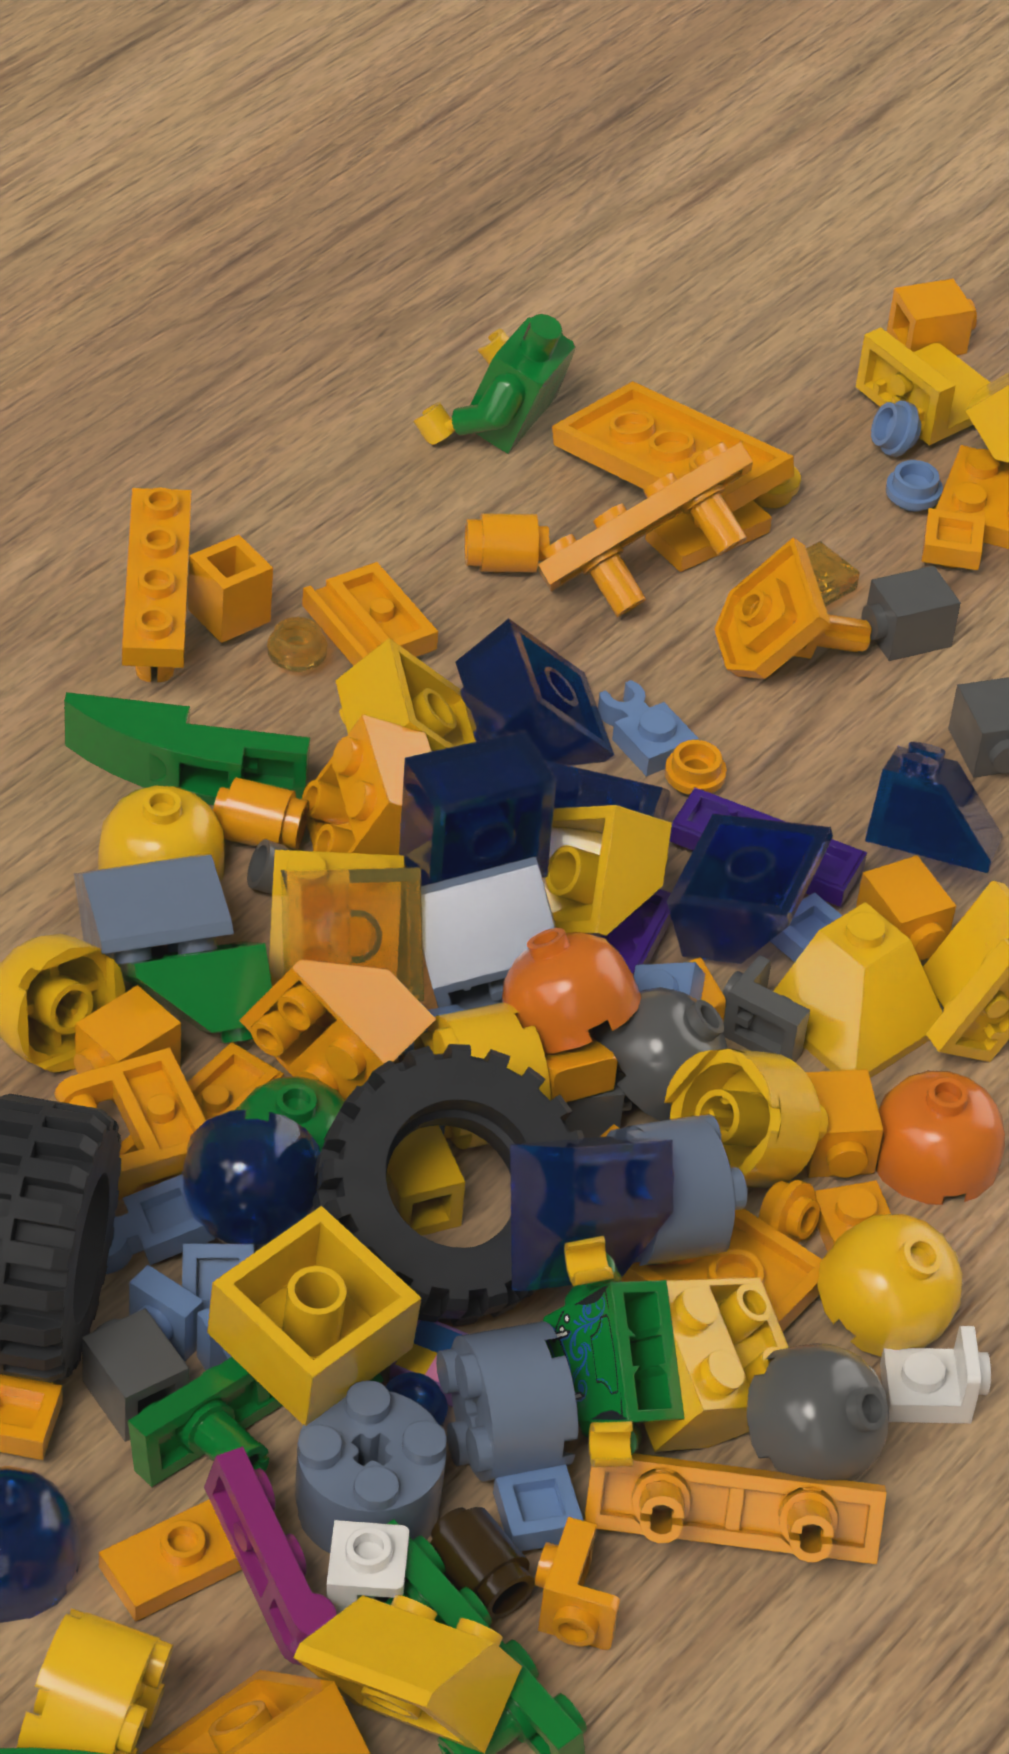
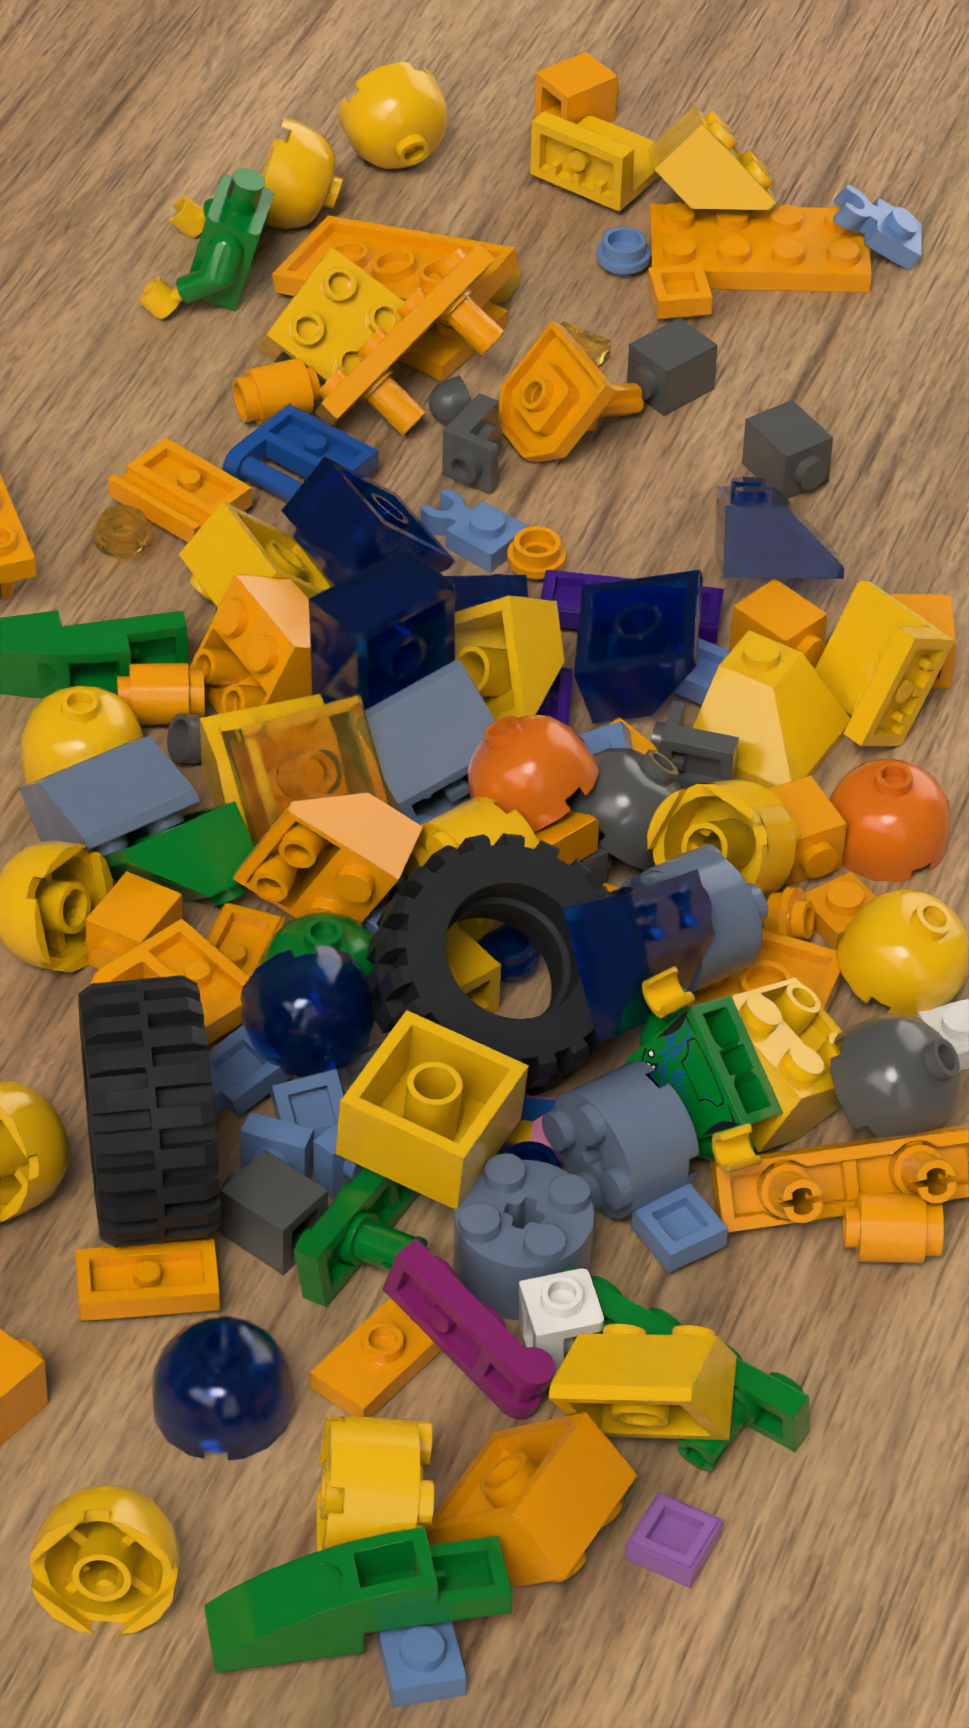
camera: 15 degrees left, 0 degrees up
light orange brick [188,534,273,643] -> none
dark brown brick [430,1507,535,1620] -> none
light orange bracket [534,1517,620,1650] -> none
medium blue plate [871,401,921,457] -> none
none -> blue plate [223,404,378,523]
none -> yellow bracket [256,247,404,403]
none -> yellow cylinder [262,116,343,230]
none -> yellow cylinder [338,62,448,170]
none -> dark grey hinge [429,375,471,425]
none -> dark grey bracket [442,393,502,494]
none -> clear blue plate [478,924,540,983]
none -> light orange brick [842,1193,944,1263]

